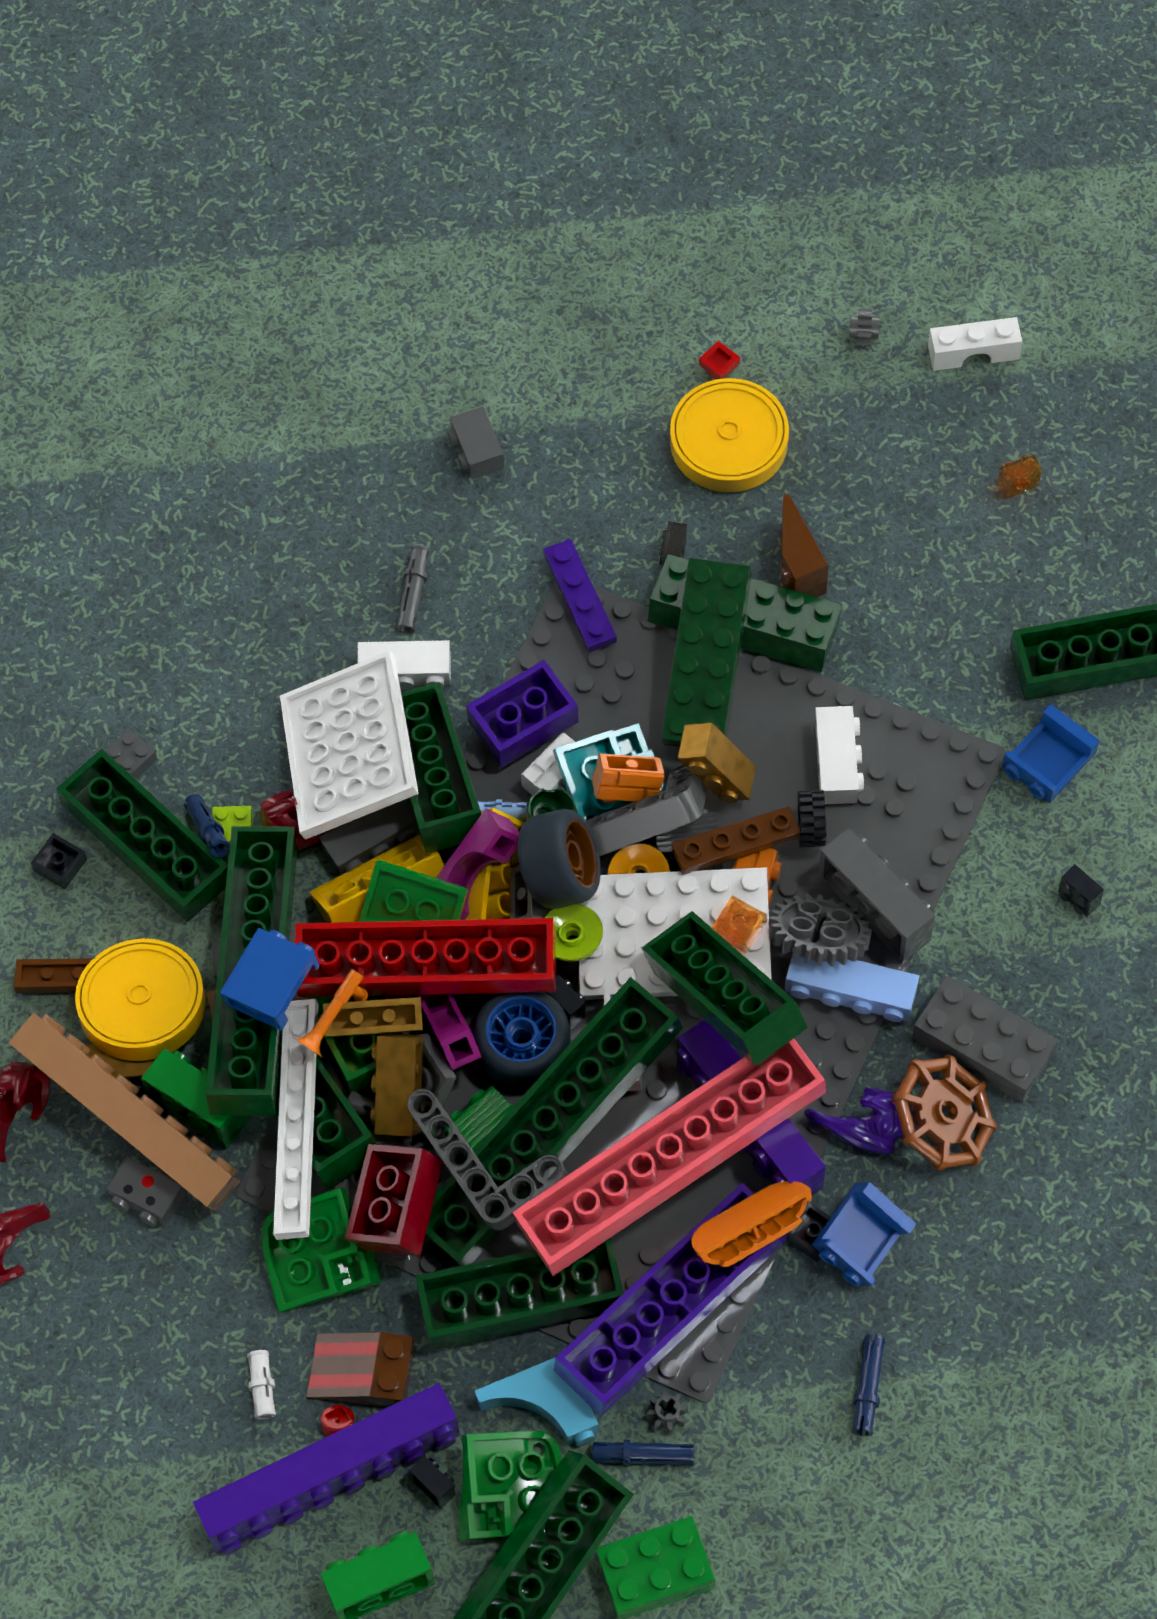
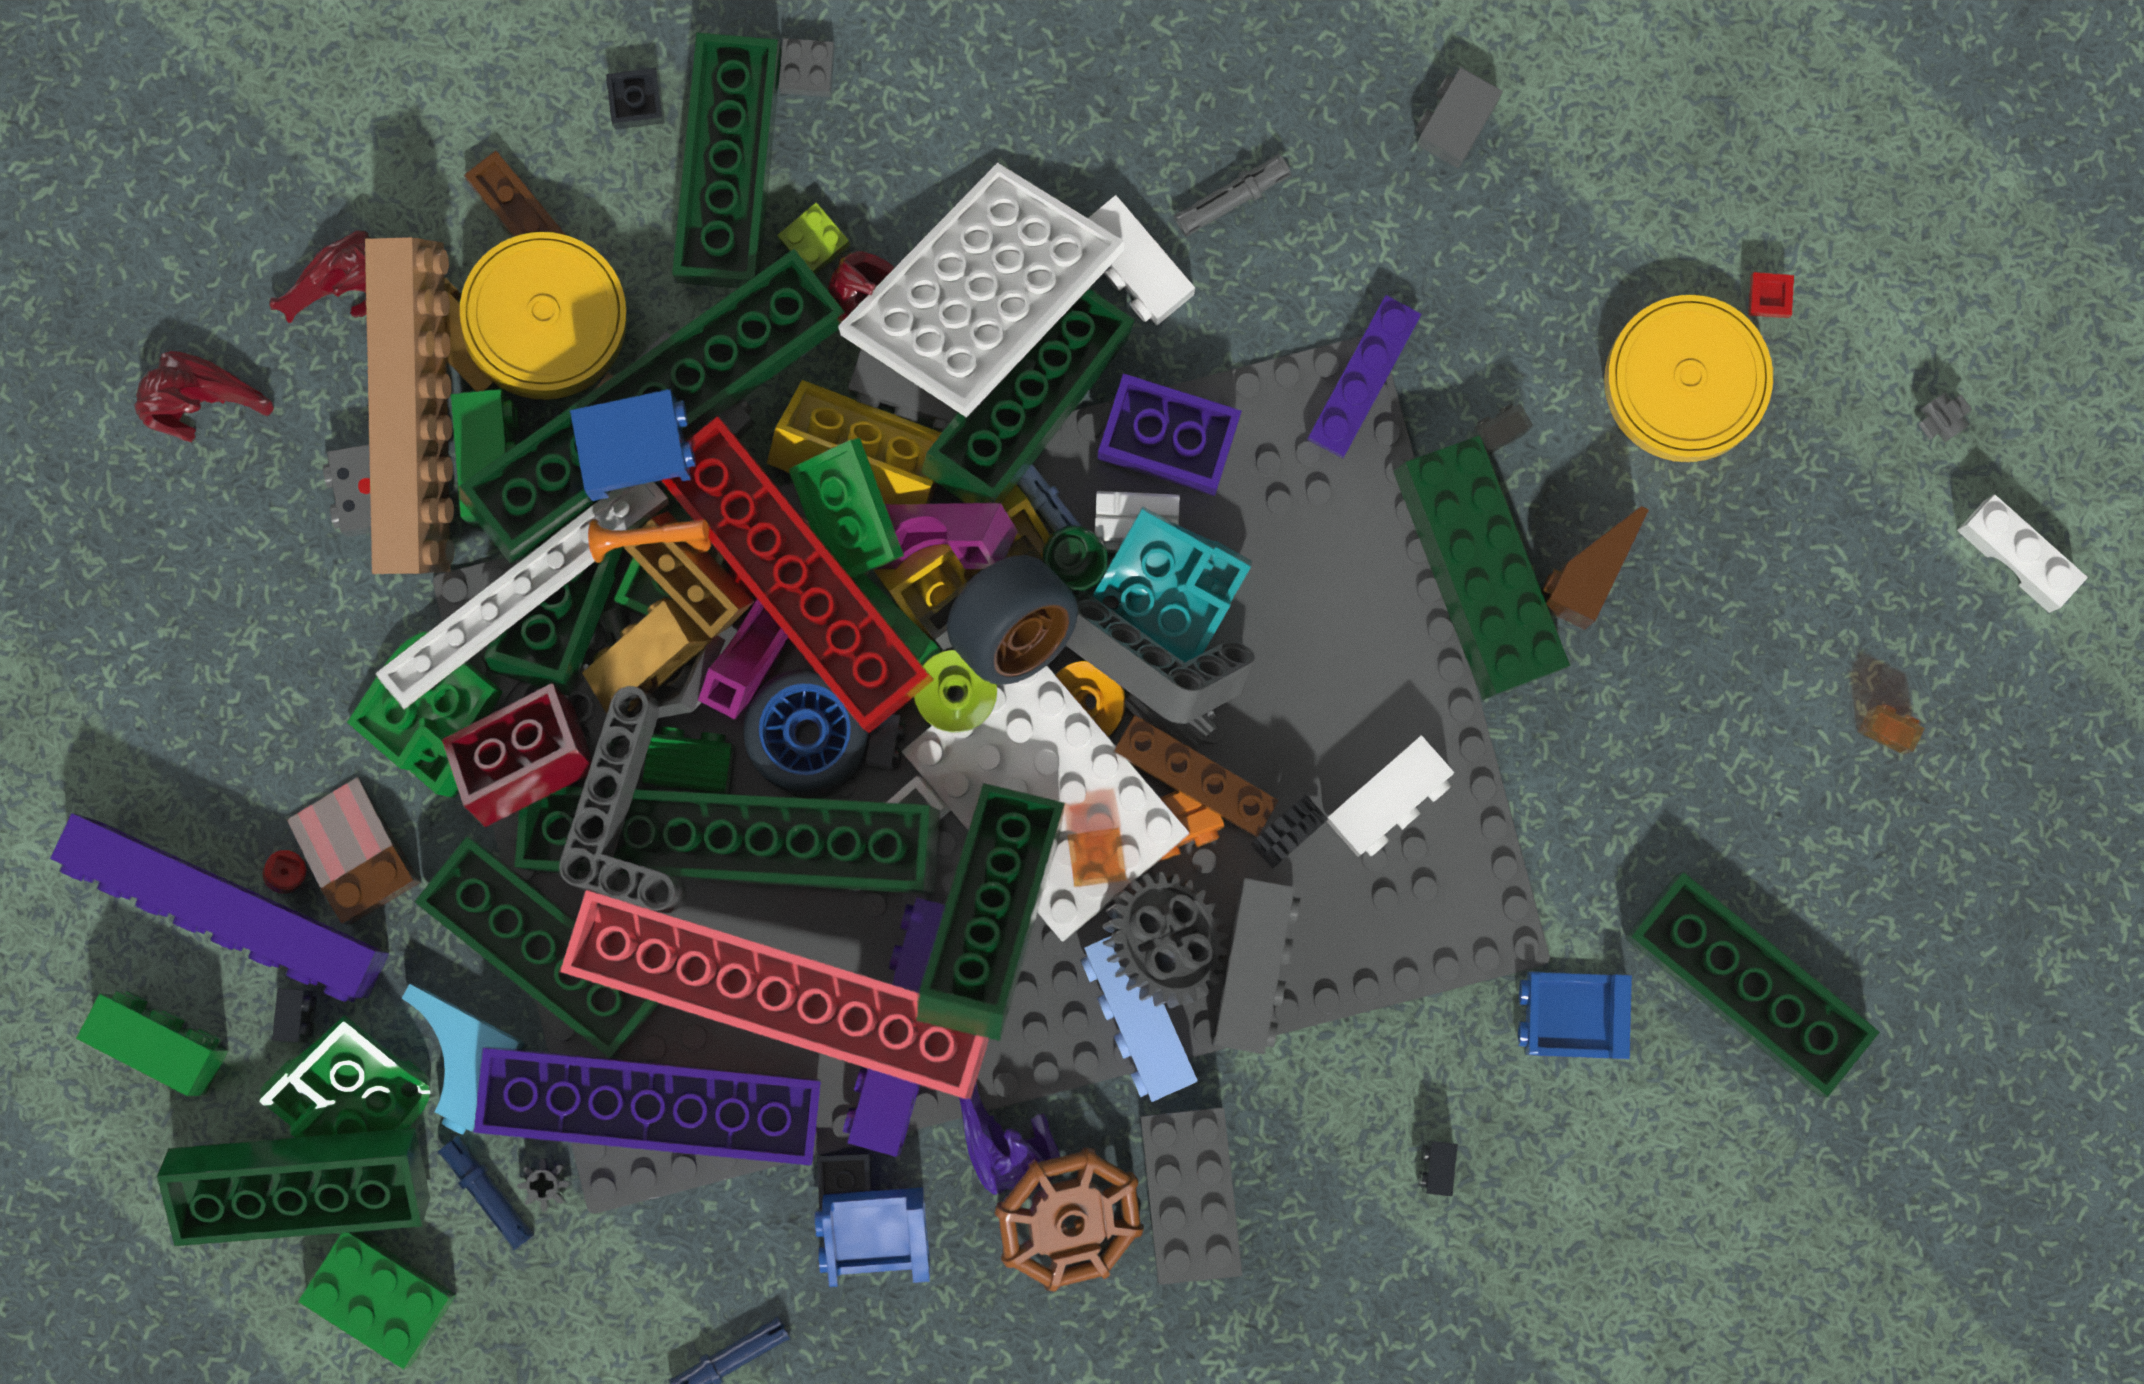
camera: 50 degrees right, 20 degrees up
dark blue pin [184,794,230,858] -> none
white pin [247,1350,276,1420] -> none
orange brick [592,753,664,802] -> none
dark green brick [661,558,752,747] -> none
pearl gold brick [678,723,756,803] -> none
orange brick [691,1181,812,1267] -> none

